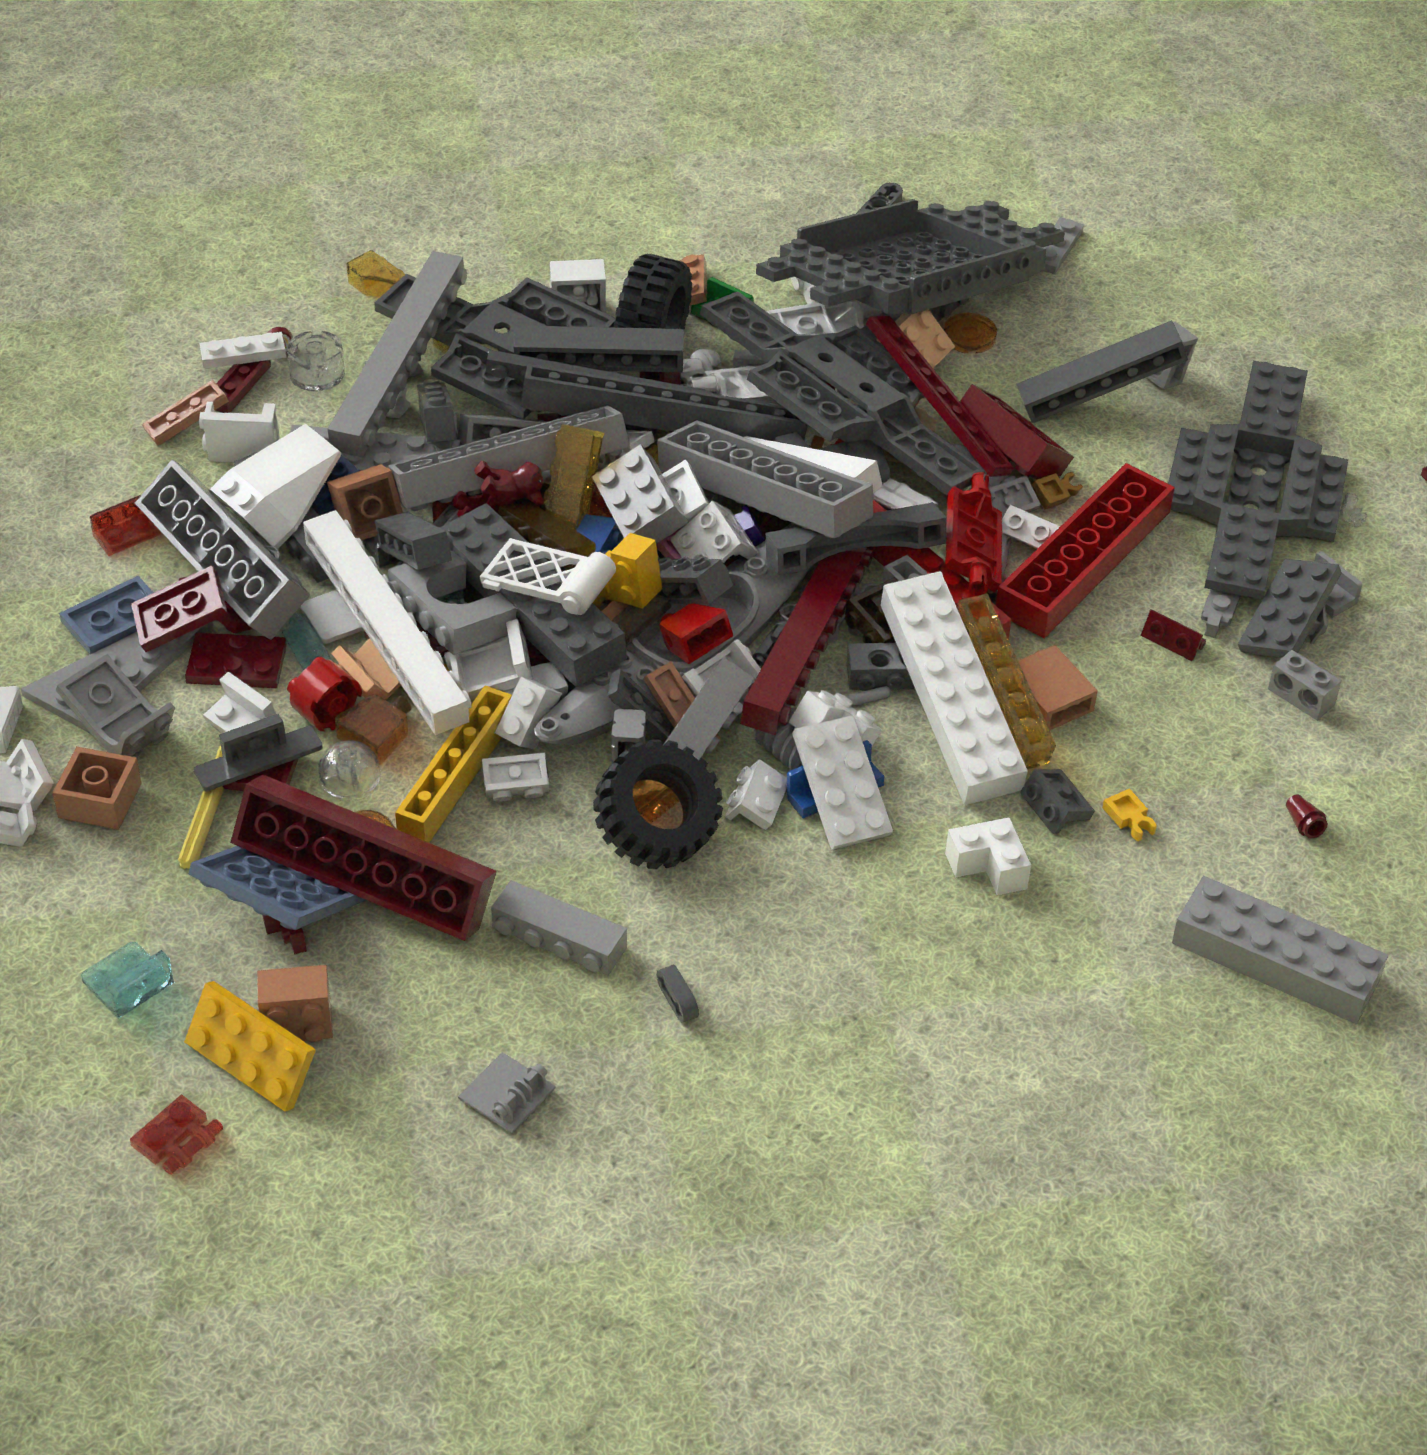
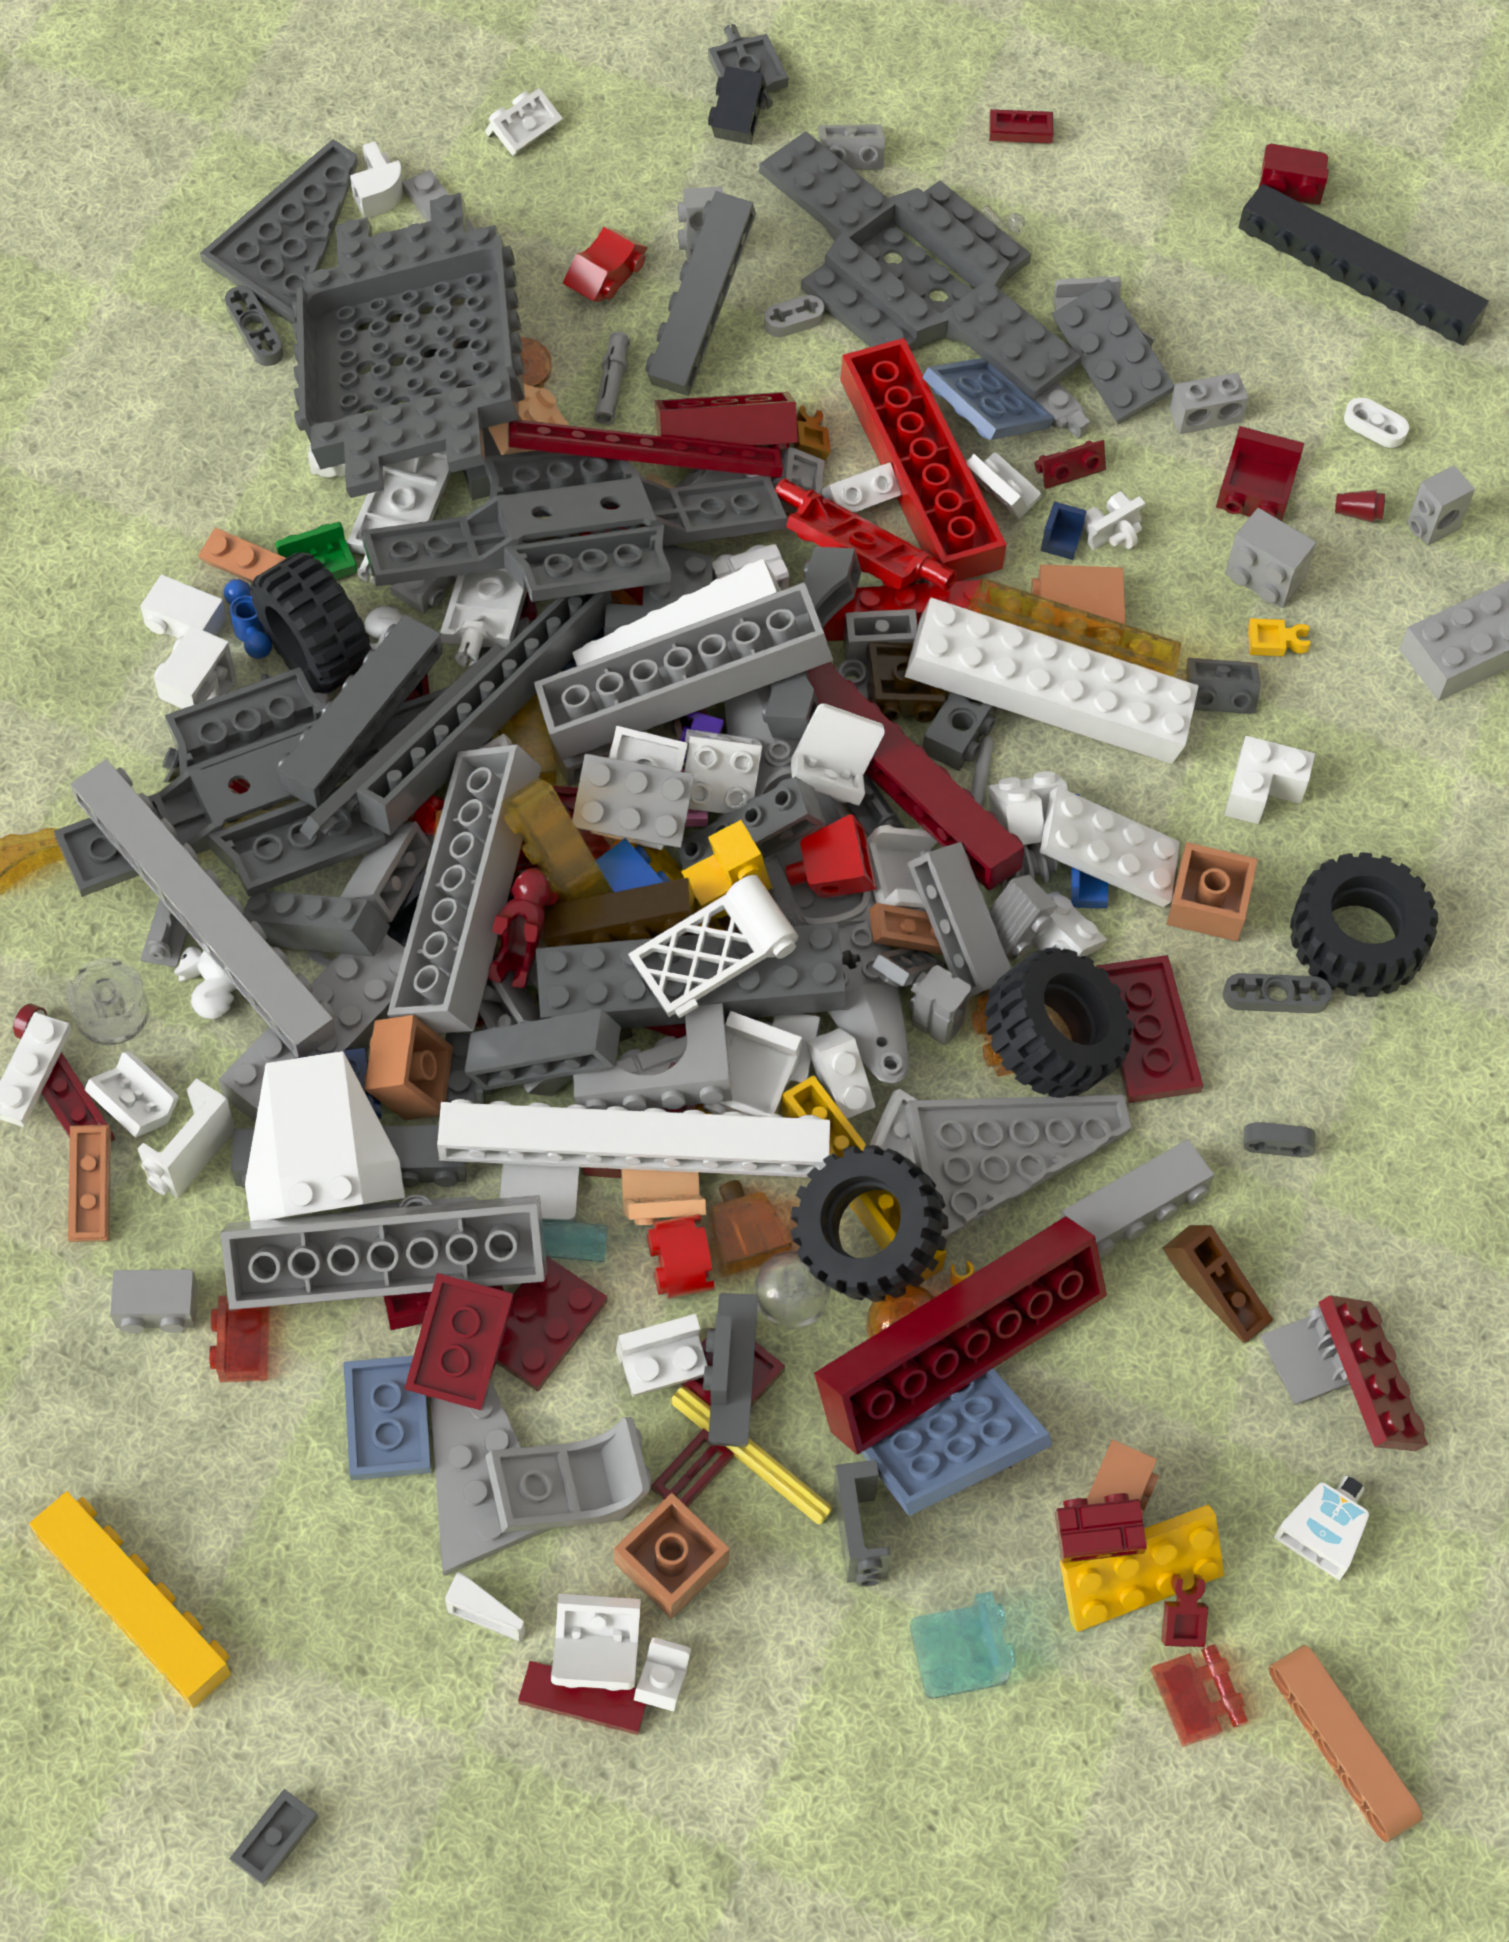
camera: 60 degrees left, 15 degrees up
none -> white bracket [85,1051,178,1138]
none -> light grey brick [110,1269,198,1333]
none -> white brick [140,574,227,639]
none -> dark grey wing [200,139,358,324]
none -> white brick [350,141,403,218]
none -> white bracket [485,88,563,156]
none -> red brick [562,226,648,302]
none -> light grey pin [593,332,631,425]
none -> dark red tile [651,1428,734,1508]
none -> dark grey plate [708,24,789,110]
none -> black brick [708,66,766,145]
none -> light grey beam [764,295,824,337]
none -> white bracket [791,703,885,806]
none -> black tyre [791,1145,949,1302]
none -> light grey bracket [818,124,885,169]
none -> dark grey panel [833,1460,891,1587]
none -> light grey wing [905,1095,1131,1238]
none -> sand blue plate [922,358,1055,440]
none -> white bracket [966,453,1042,520]
none -> light grey brick [989,875,1058,960]
none -> dark blue panel [1041,501,1087,560]
none -> dark red brick [1055,1493,1147,1563]
none -> white hips [1084,491,1146,550]
none -> dark red plate [1096,955,1204,1103]
none -> dark red plate [1161,1574,1208,1647]
none -> reddish brown slope [1162,1225,1273,1343]
none -> nougat brick [1166,842,1258,942]
none -> dark red panel [1216,426,1305,521]
none -> dark grey beam [1222,973,1332,1014]
none -> light grey brick [1225,508,1317,608]
none -> nougat beam [1268,1645,1423,1843]
none -> white torso [1274,1476,1370,1581]
none -> black tyre [1290,852,1438,997]
none -> dark red plate [1318,1295,1428,1451]
none -> white plate [1344,398,1409,448]
none -> light grey brick [1407,465,1475,546]

